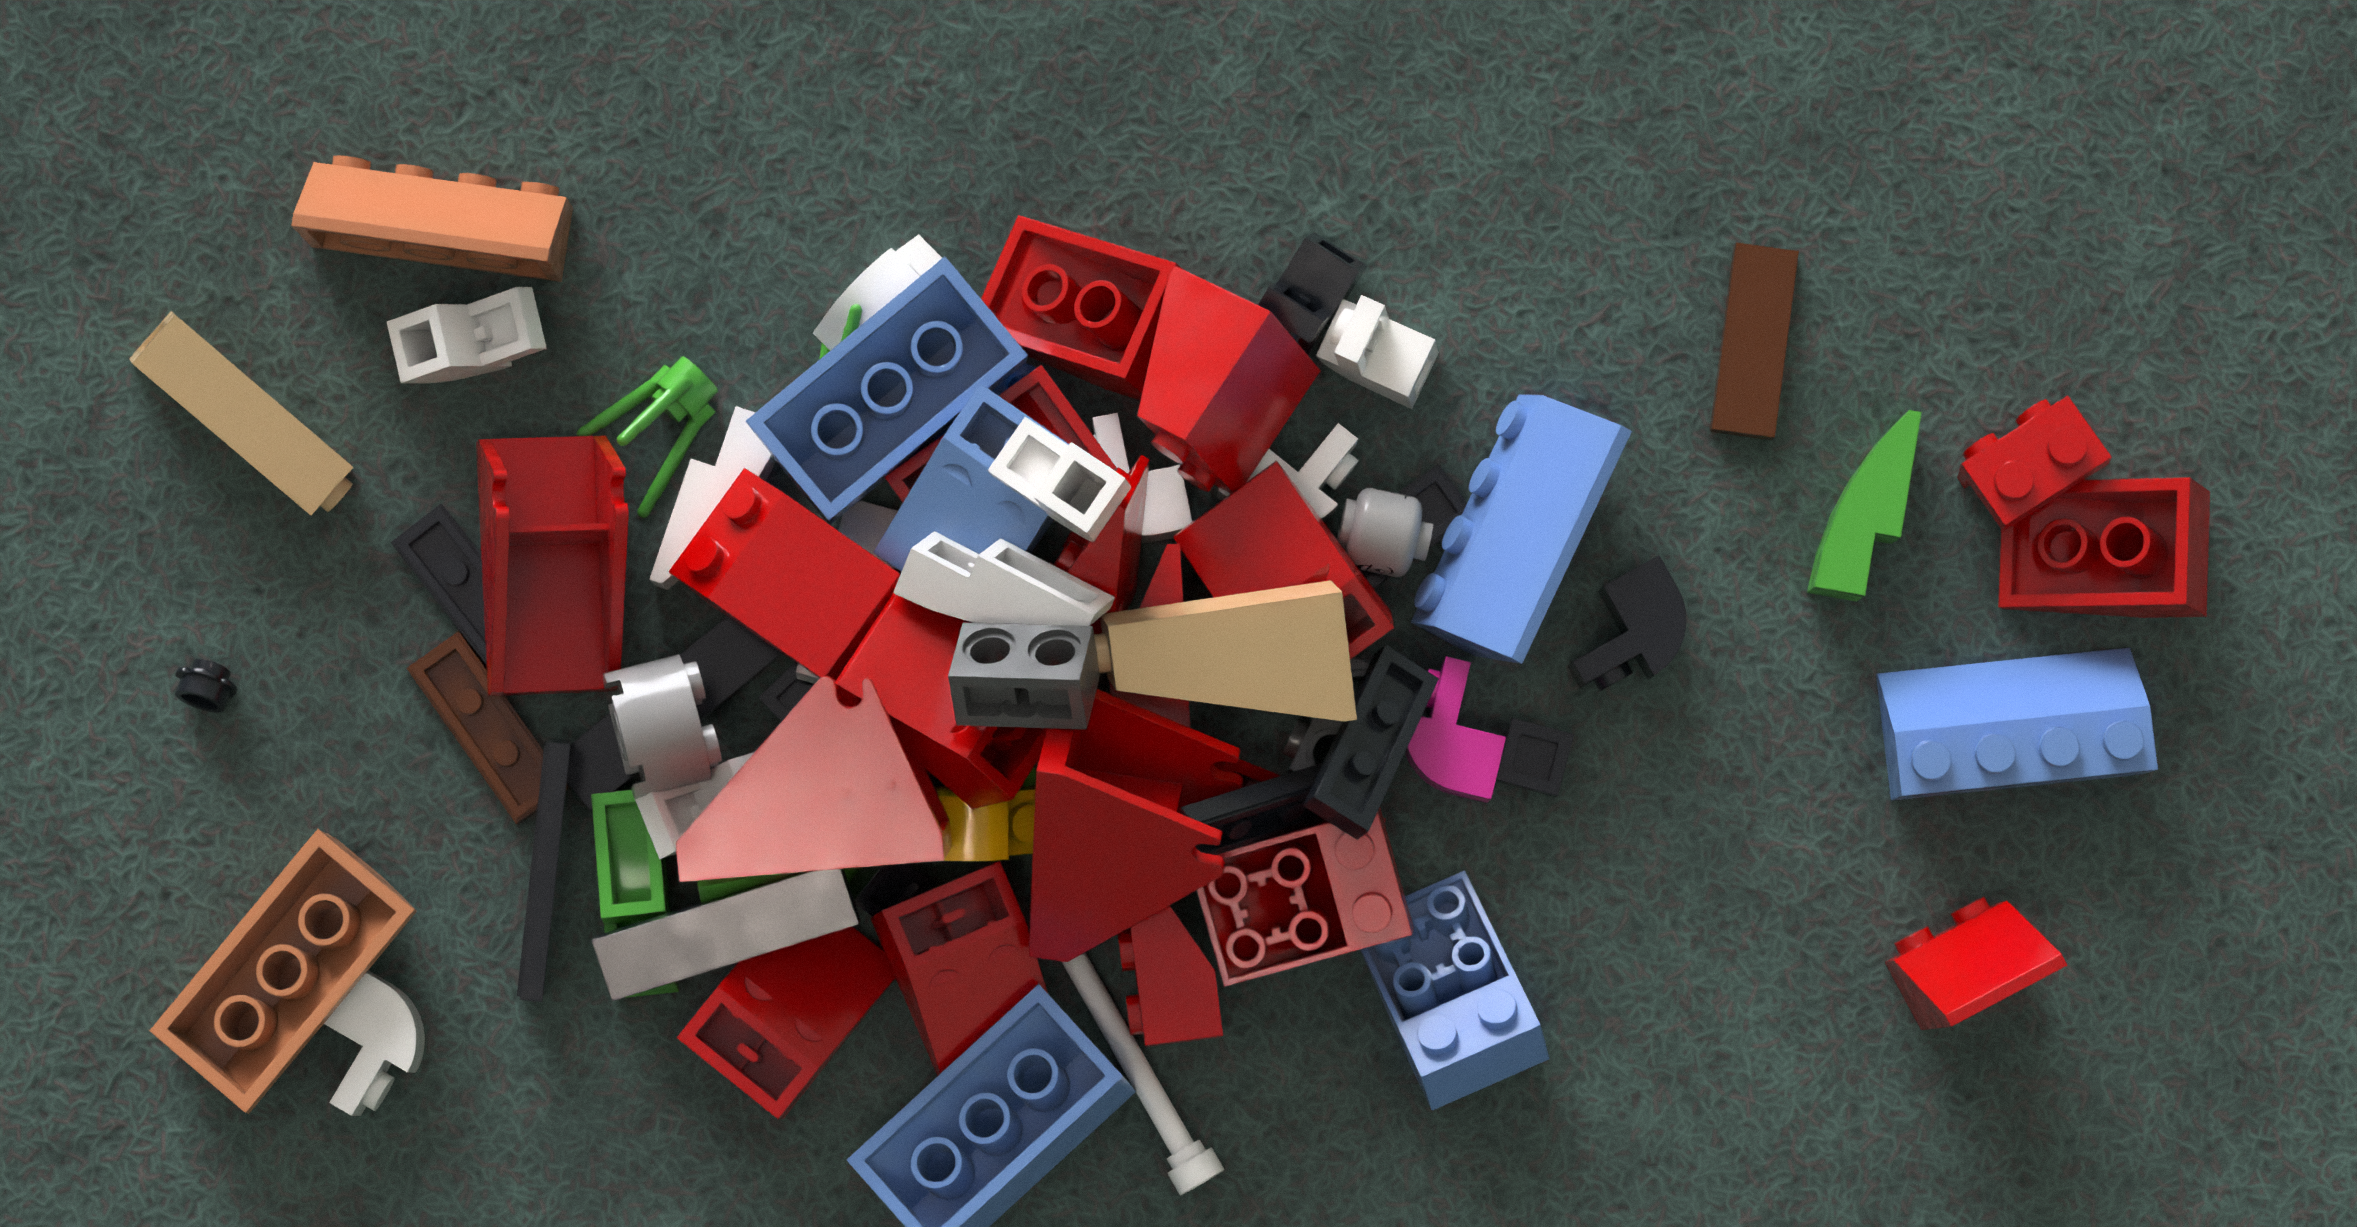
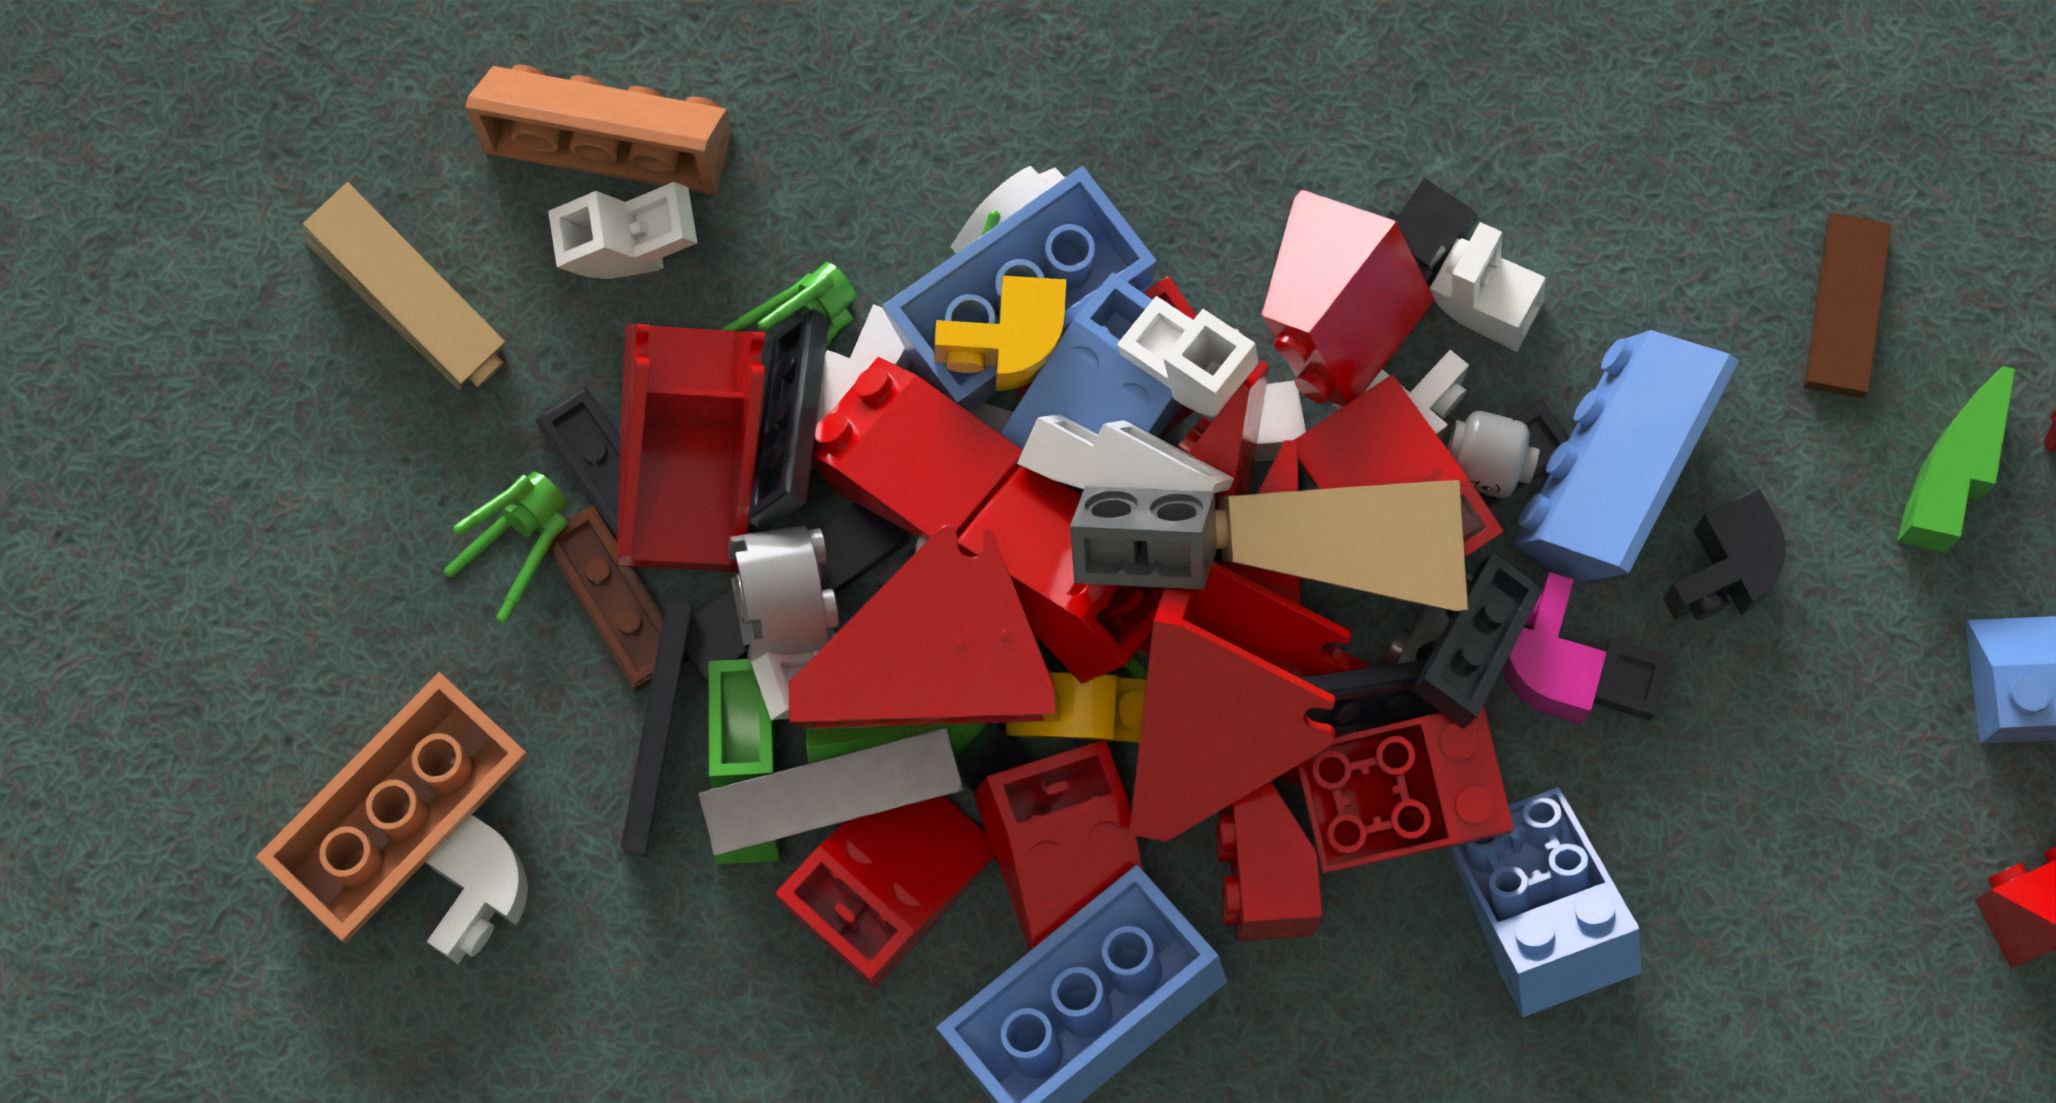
camera: 10 degrees right, 10 degrees down
black plate [175,659,237,713] -> none
red slope [981,215,1182,401] -> none
white piece [1062,952,1225,1196] -> none
none -> bright green plant [444,472,568,624]
none -> black tile [748,309,829,531]
none -> yellow brick [934,276,1066,391]

